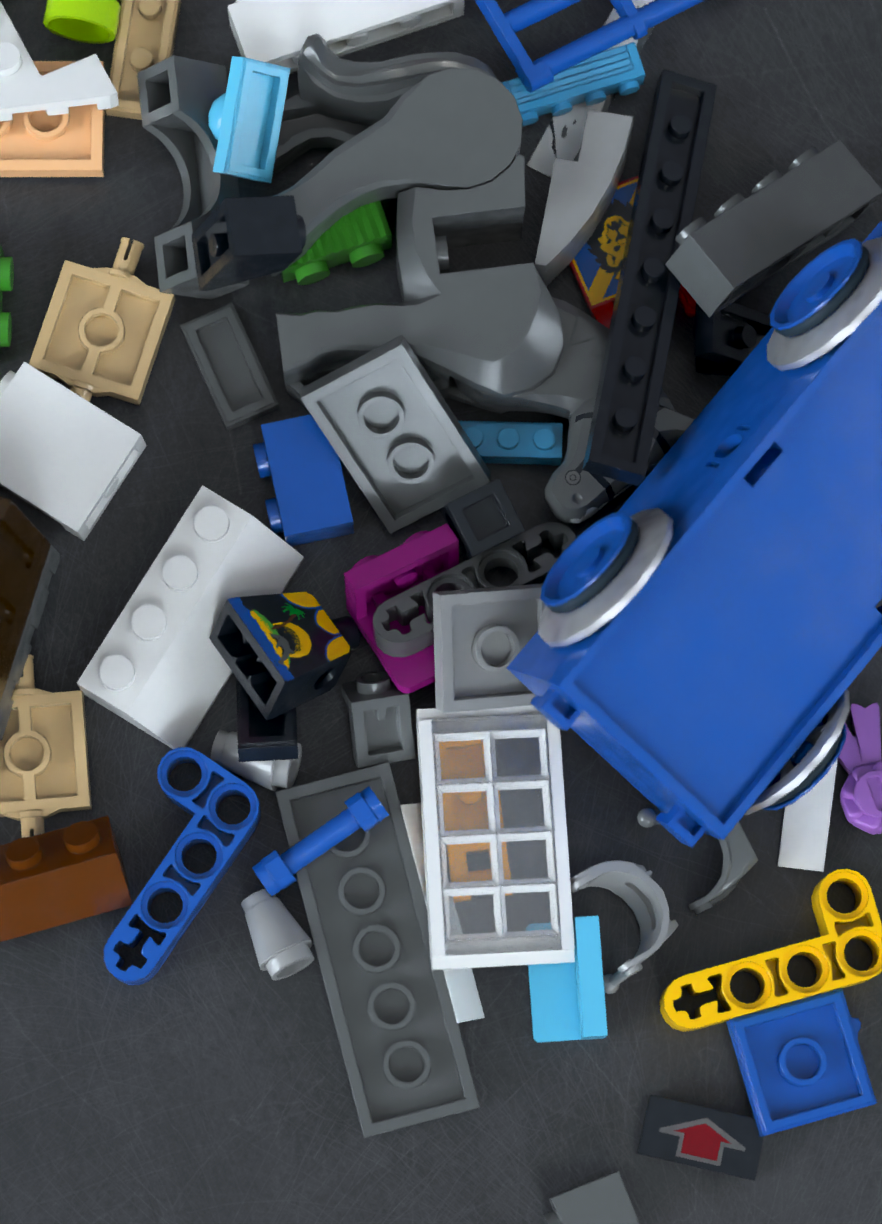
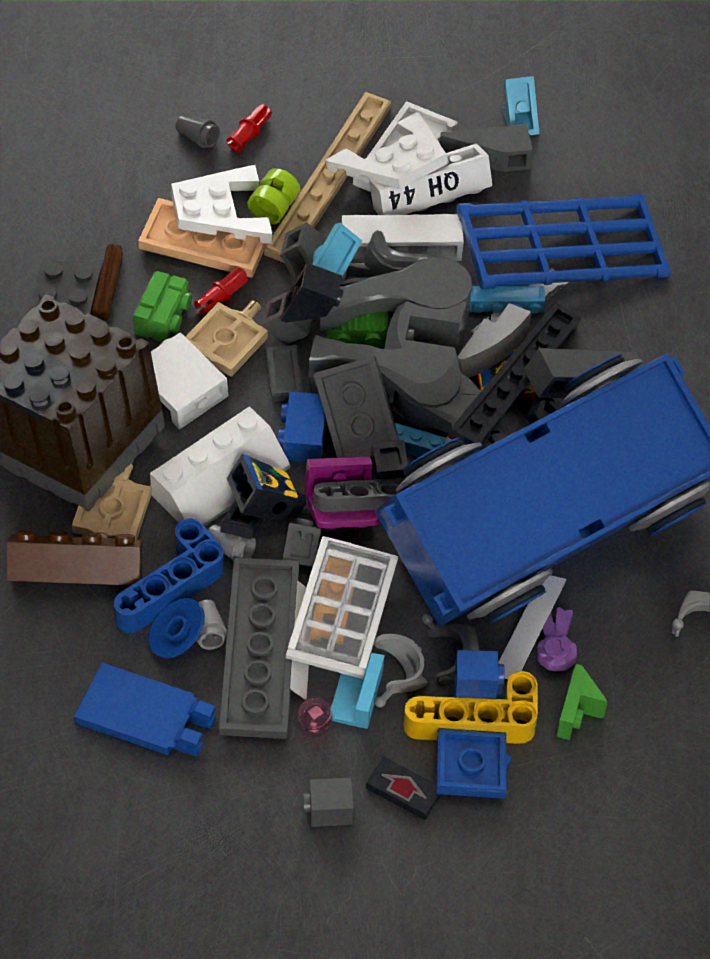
camera: 20 degrees right, 25 degrees down
blue bar [252,786,389,896] -> none
light grey plate [433,584,546,713] -> none
none -> blue tile [74,663,216,757]
none -> blue dish [148,598,205,658]
none -> red axle [194,268,248,317]
none -> clear pink tile [297,697,333,733]
none -> blue brick [453,650,505,699]

